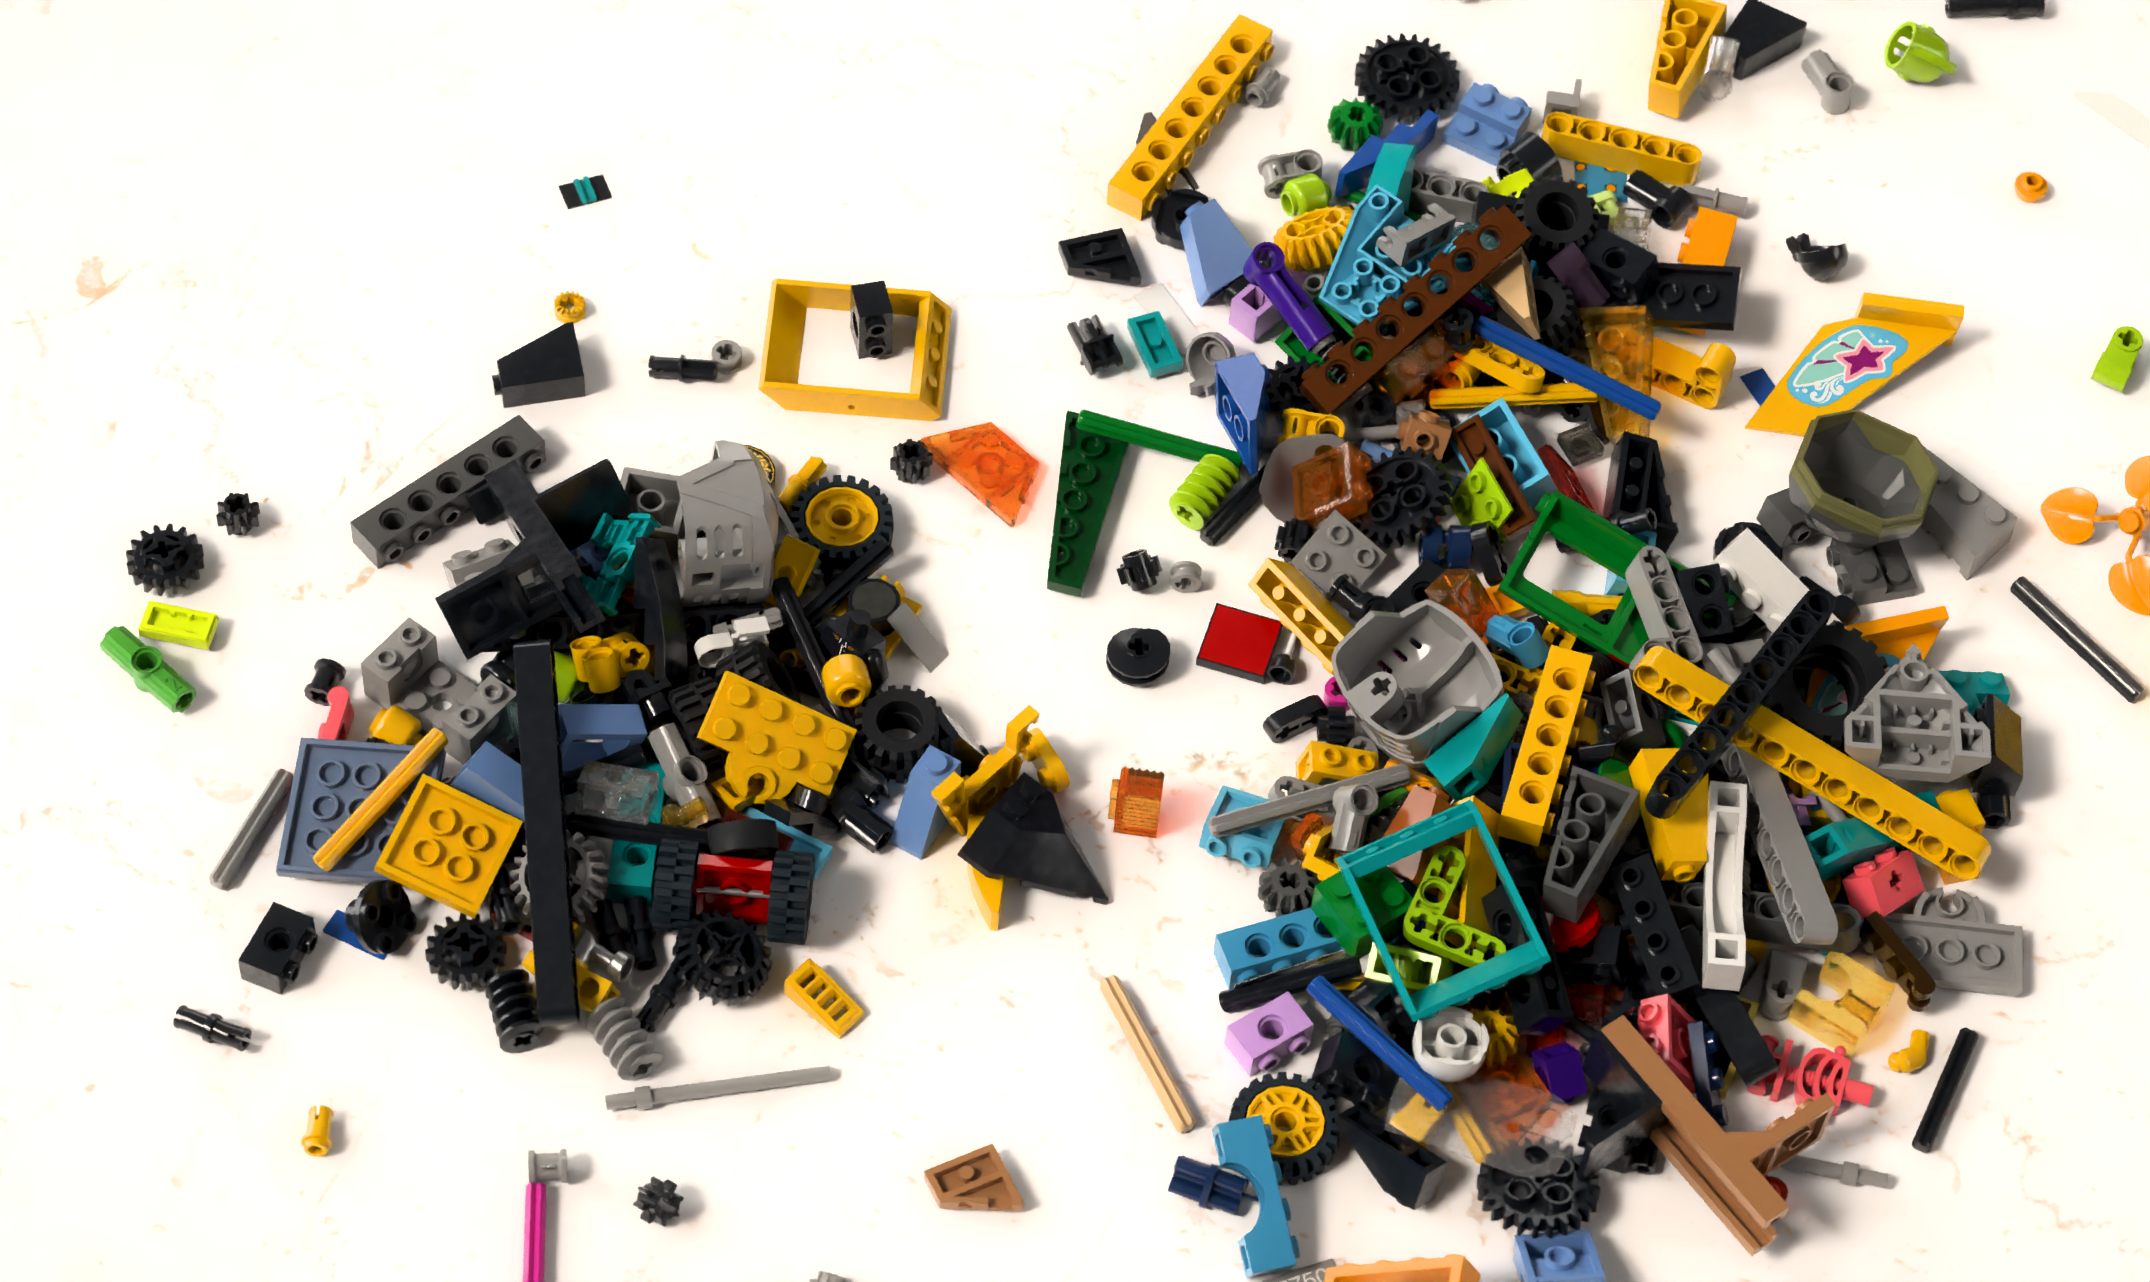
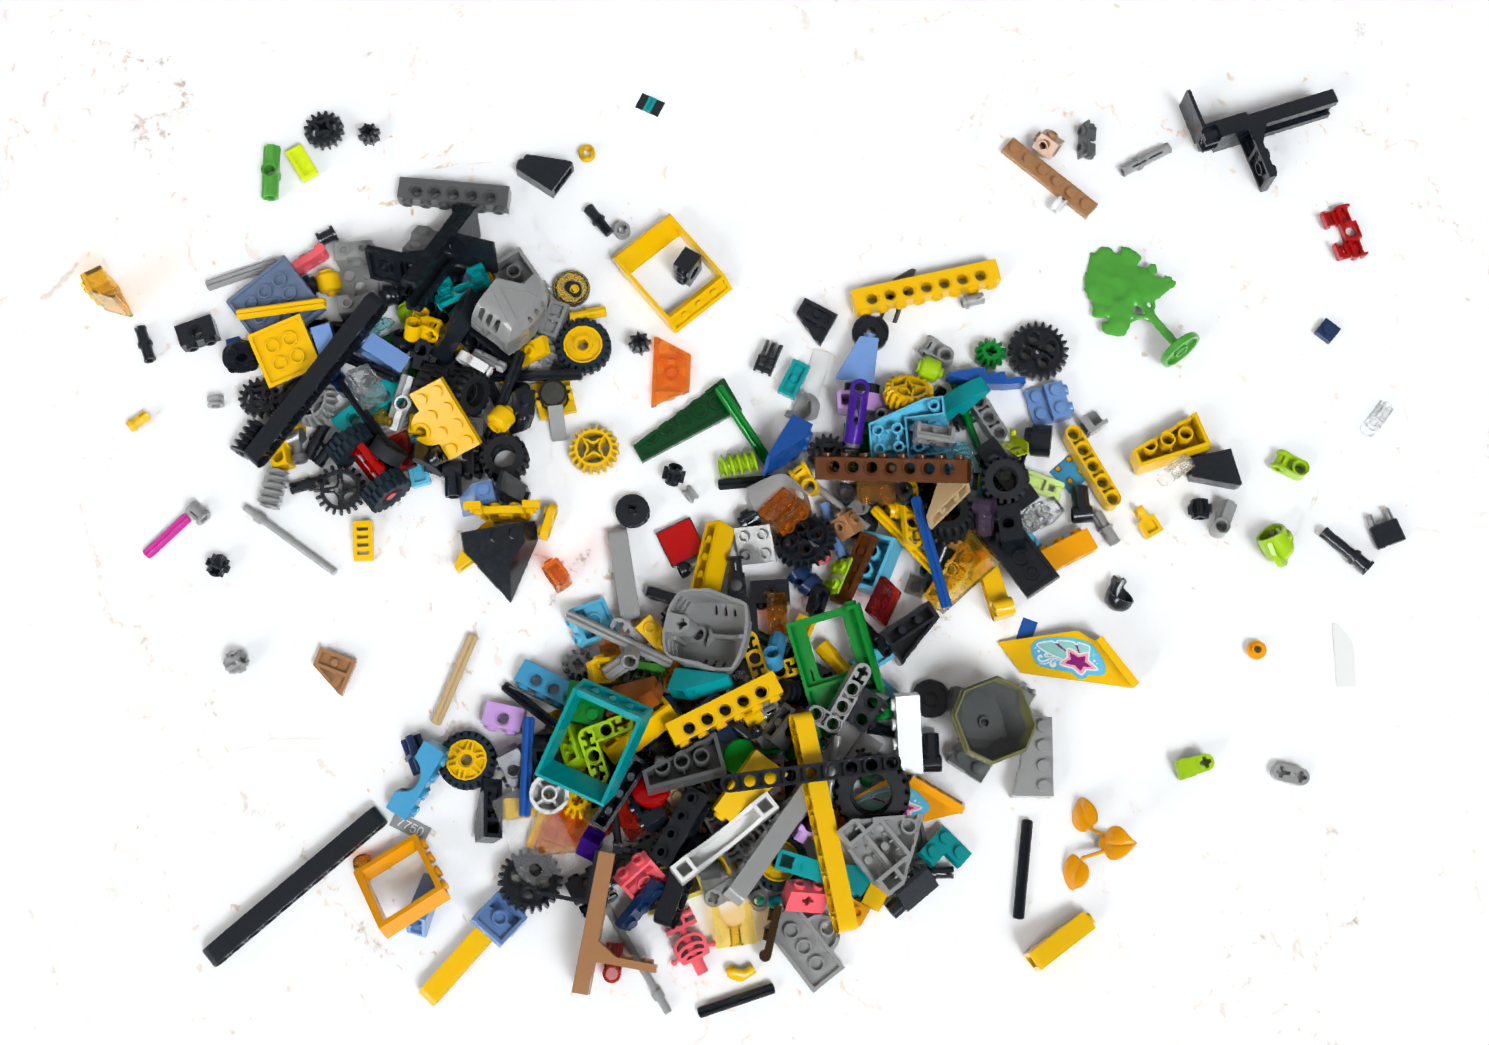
camera: 50 degrees right, 20 degrees up
none -> clear yellow slope [80,265,134,318]
none -> light grey bush [207,394,225,409]
none -> yellow gear [568,425,620,476]
none -> light grey beam [607,527,641,621]
none -> yellow plate [1133,505,1164,540]
none -> black gear [1187,498,1212,520]

